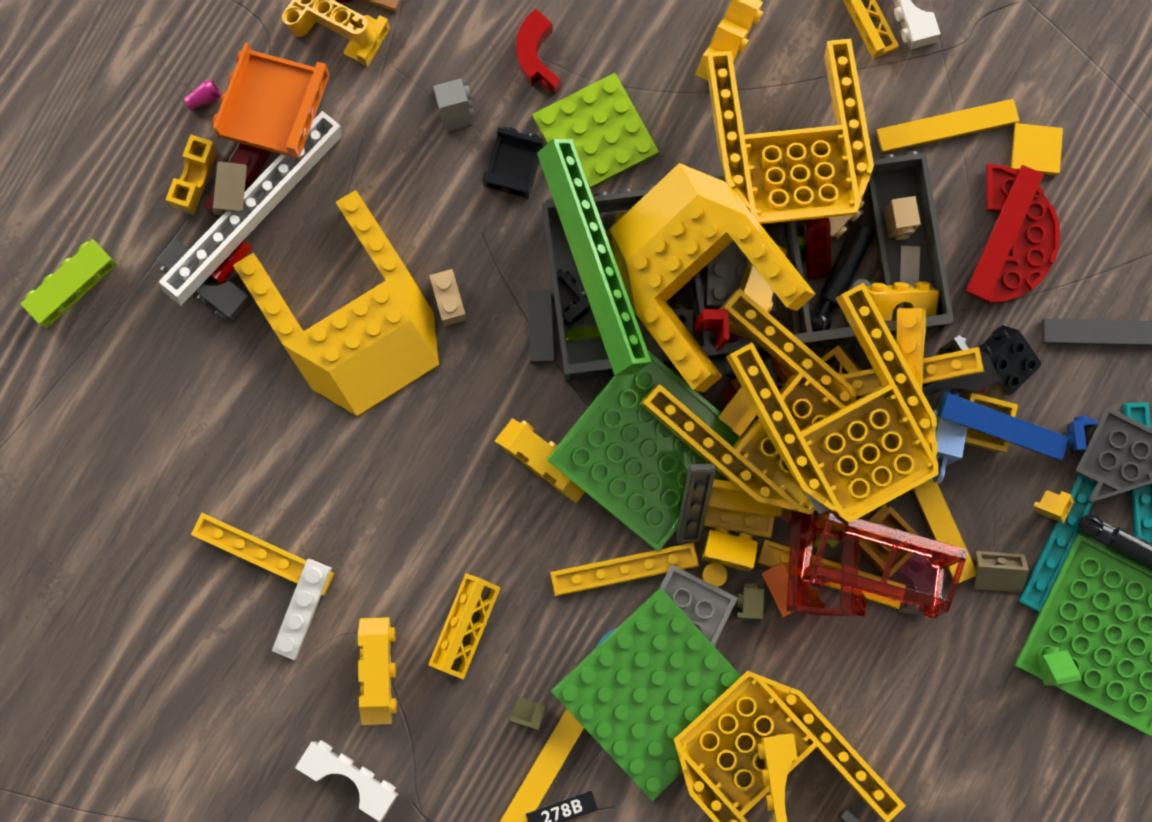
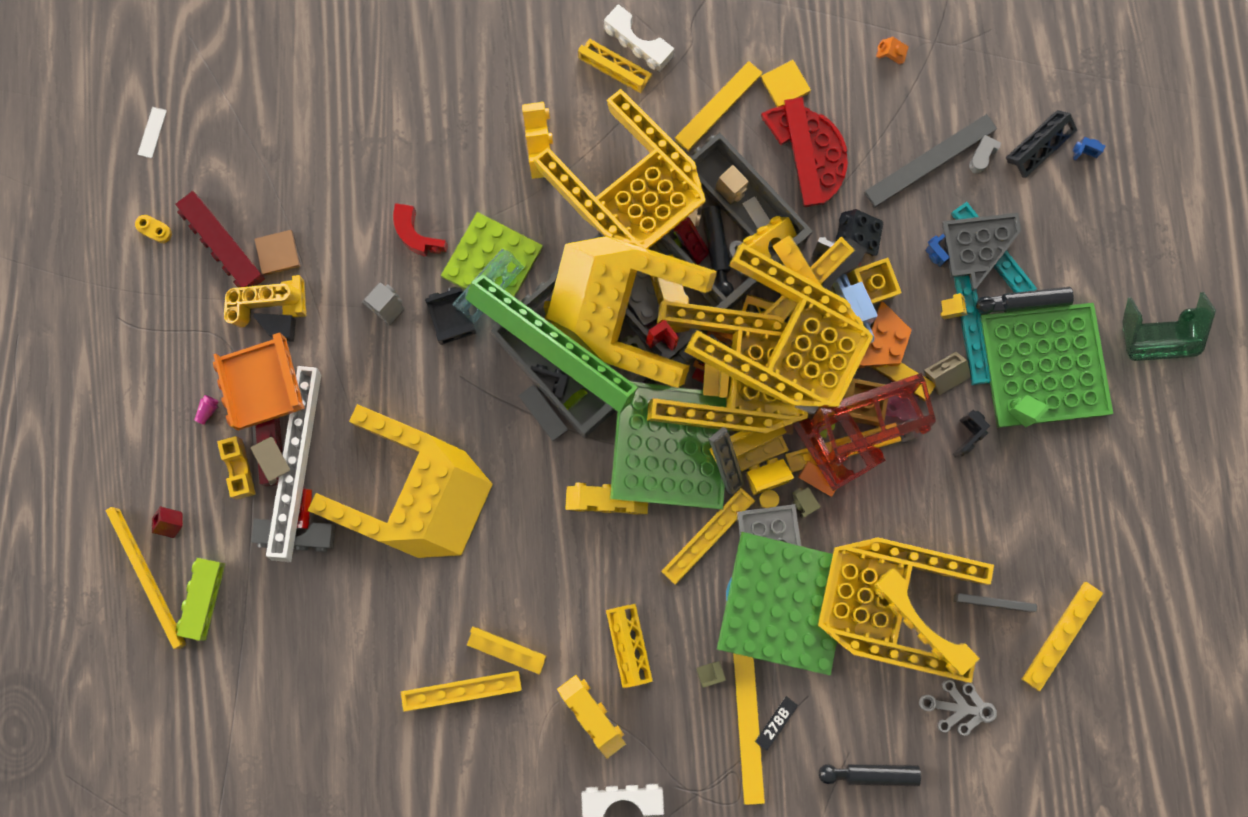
camera: 35 degrees left, 0 degrees up
white plate [272,559,332,660] -> none
tan brick [429,269,467,327] -> none
blue tile [937,393,1069,460] -> none
none -> yellow tile [105,507,186,649]
none -> dark red panel [152,506,183,538]
none -> black slope [253,313,296,343]
none -> clear light blue fence [452,249,524,323]
none -> yellow fence [467,627,547,675]
none -> orange wing [858,301,912,368]
none -> black bracket [953,409,990,457]

